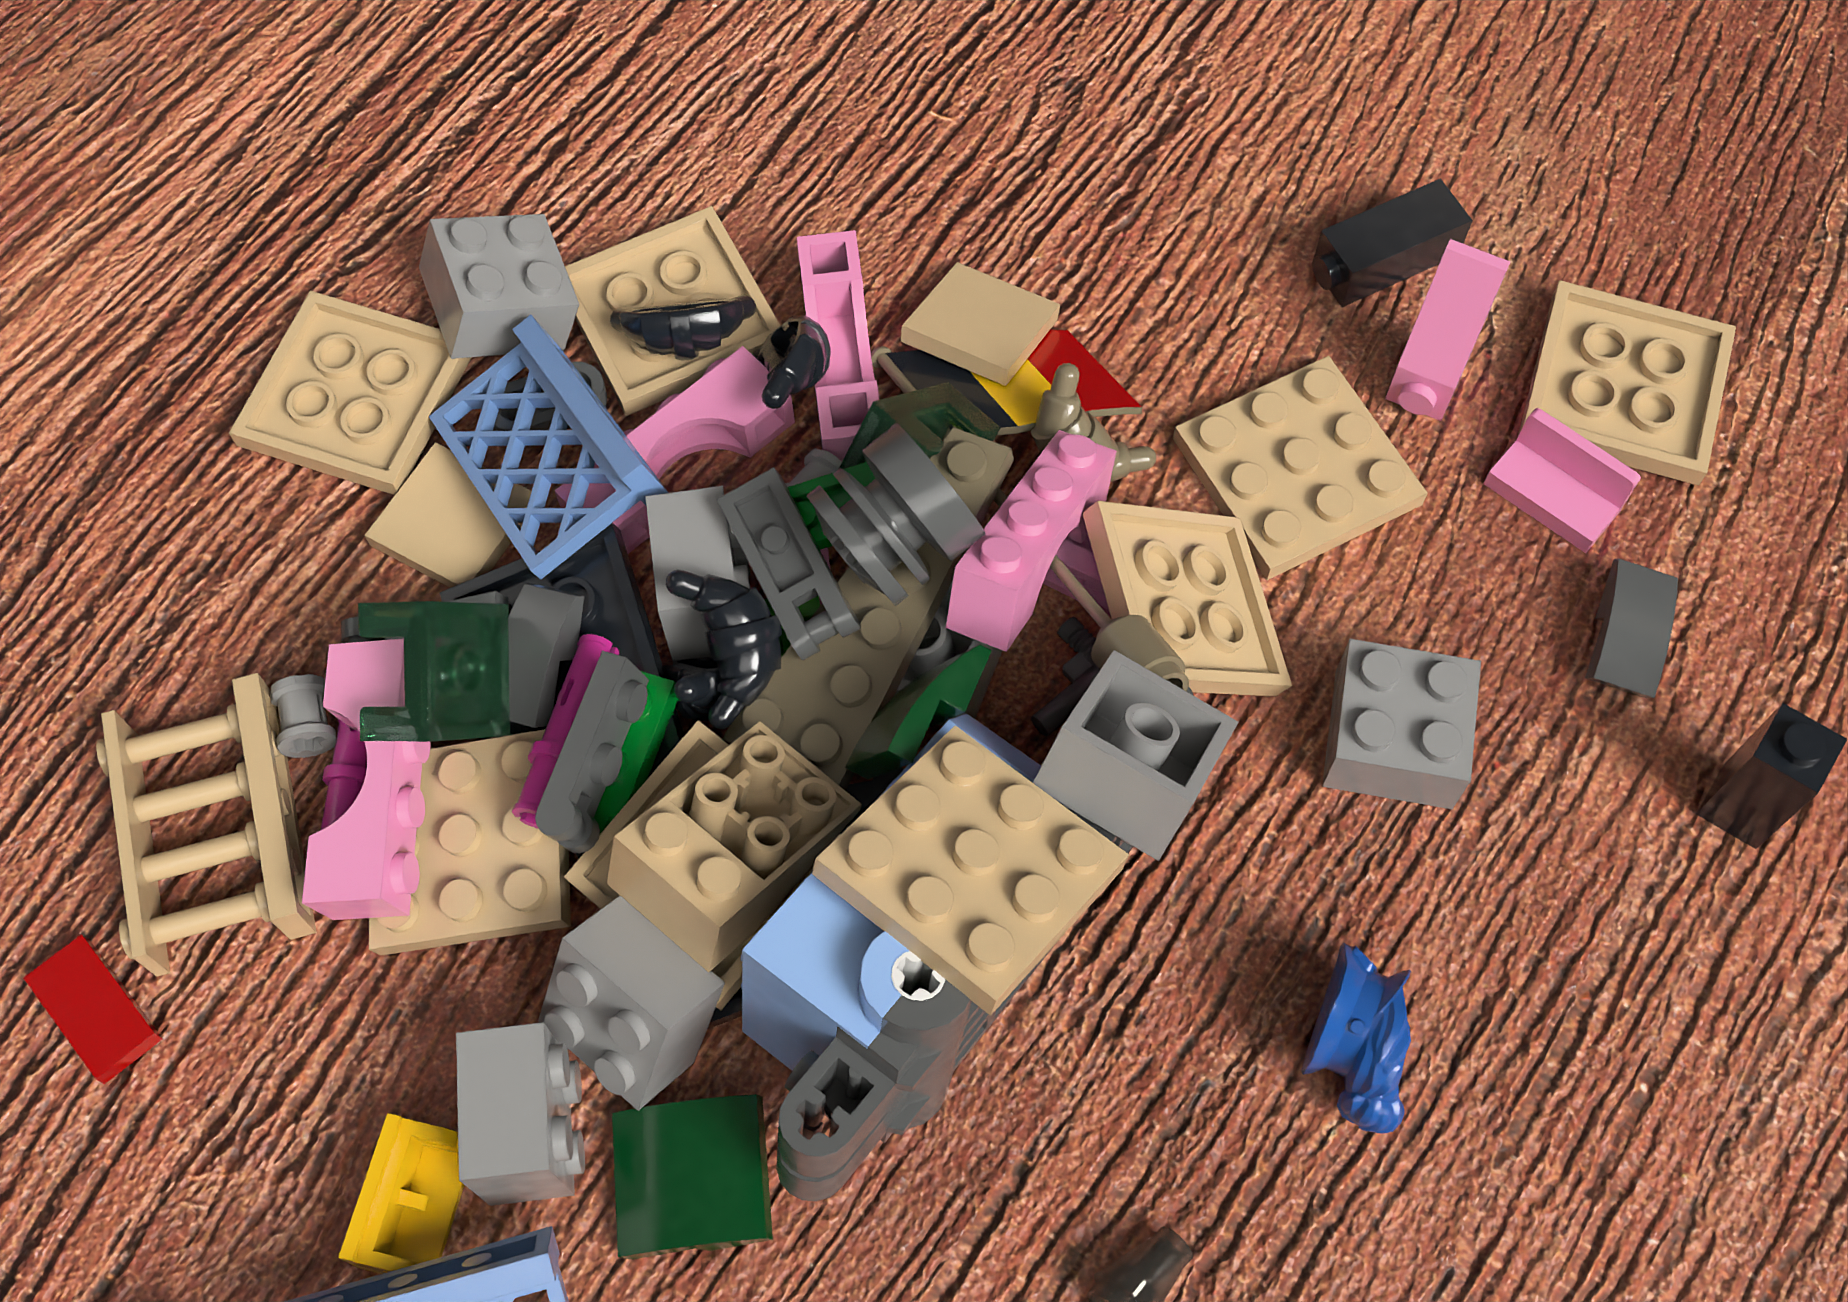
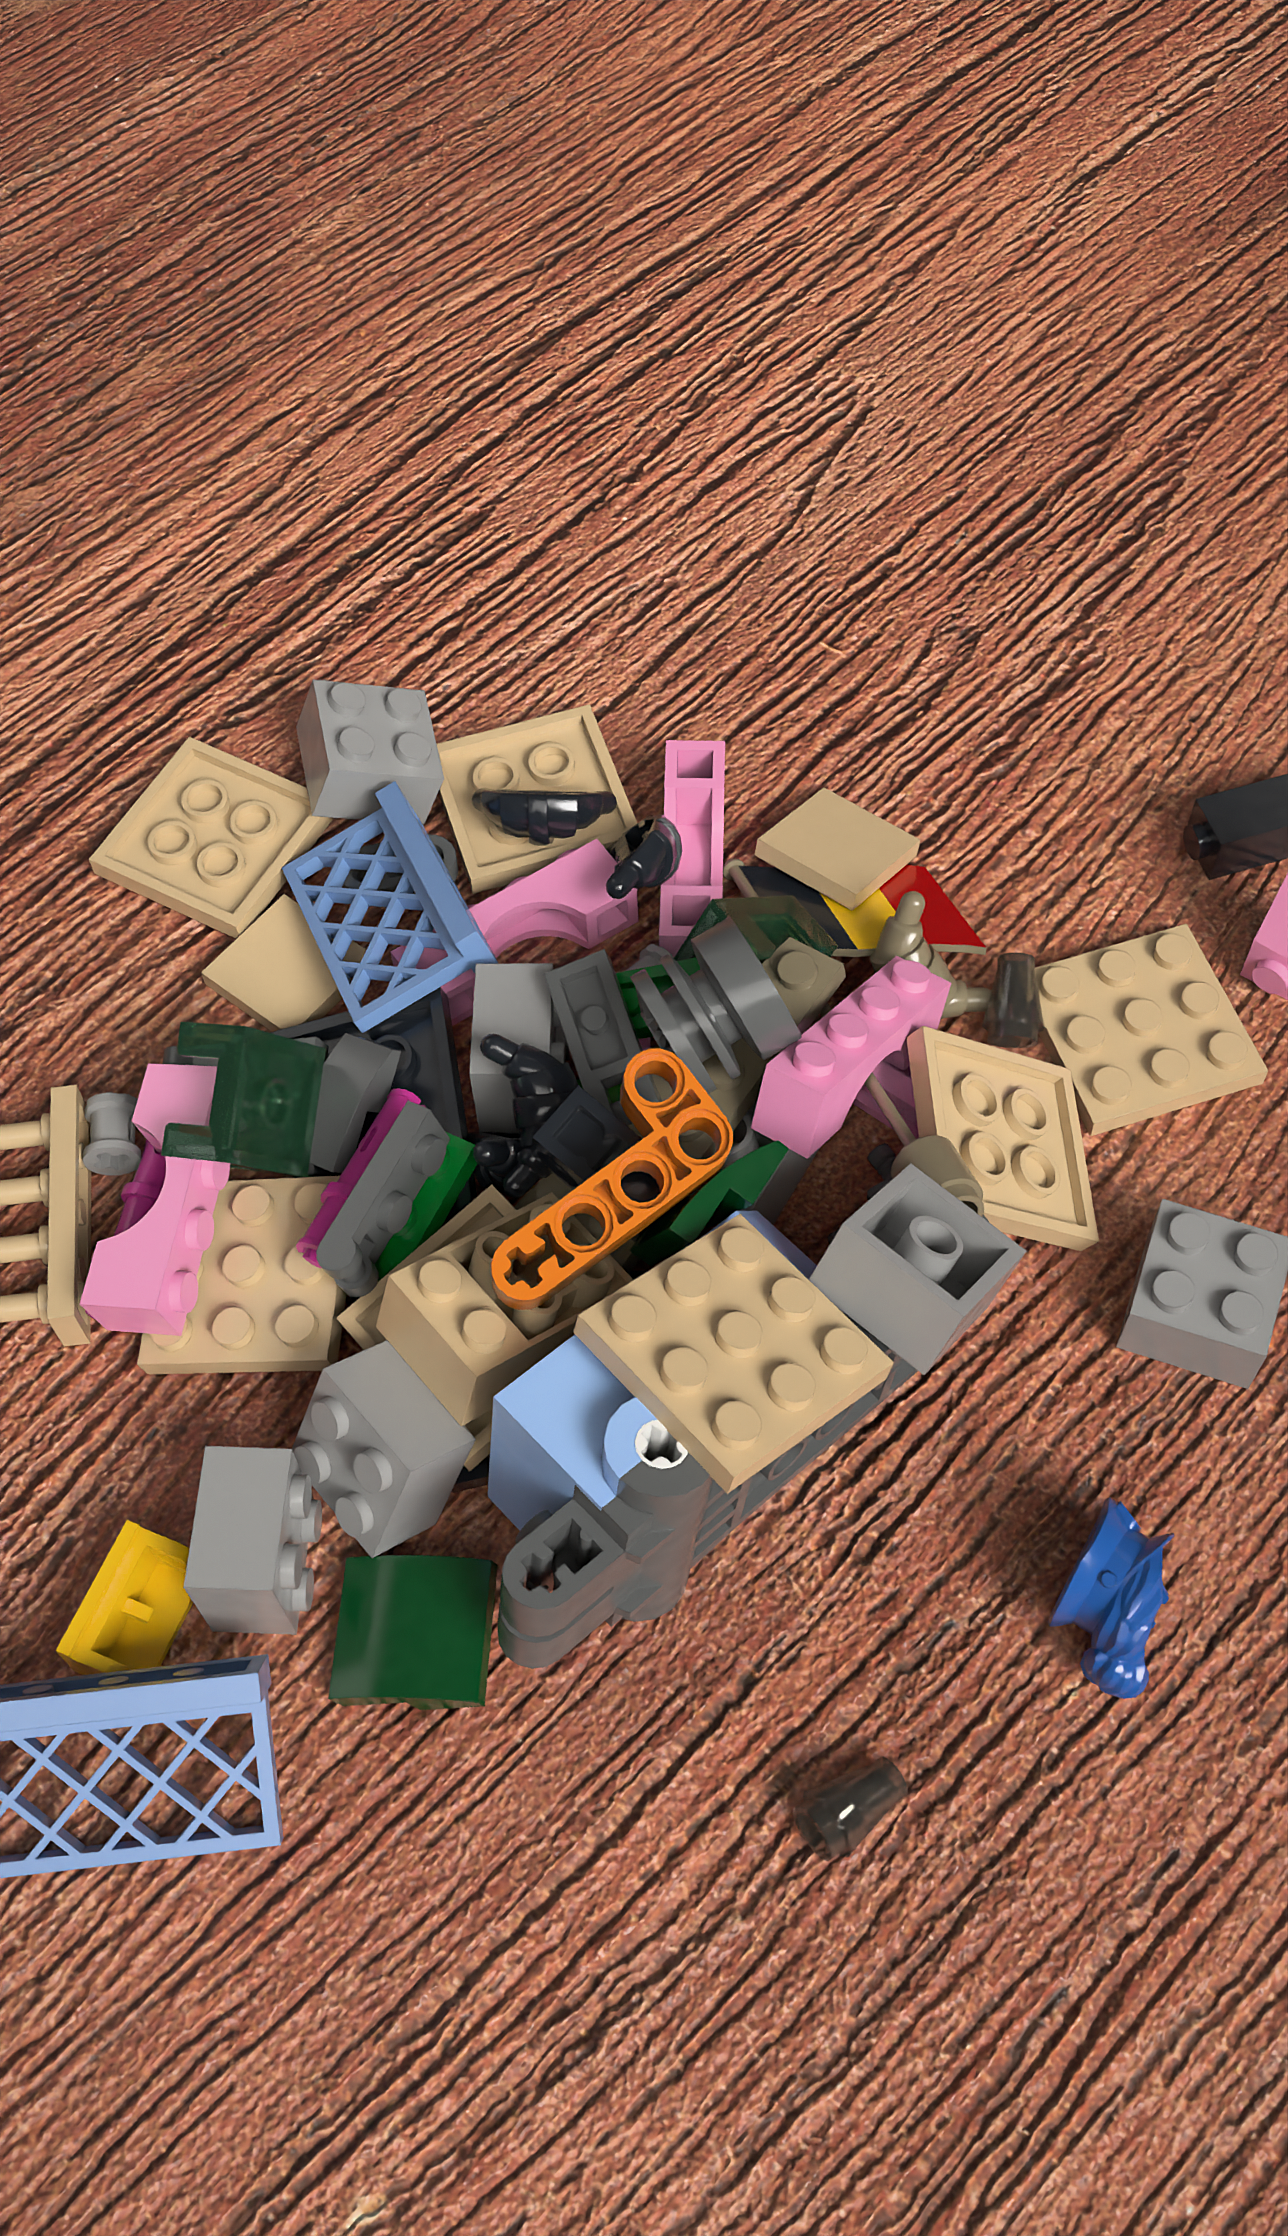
camera: 10 degrees right, 5 degrees down
none -> orange beam [491,1048,733,1310]
none -> black brick [531,1085,660,1243]
none -> clear smoke cone [982,953,1045,1048]

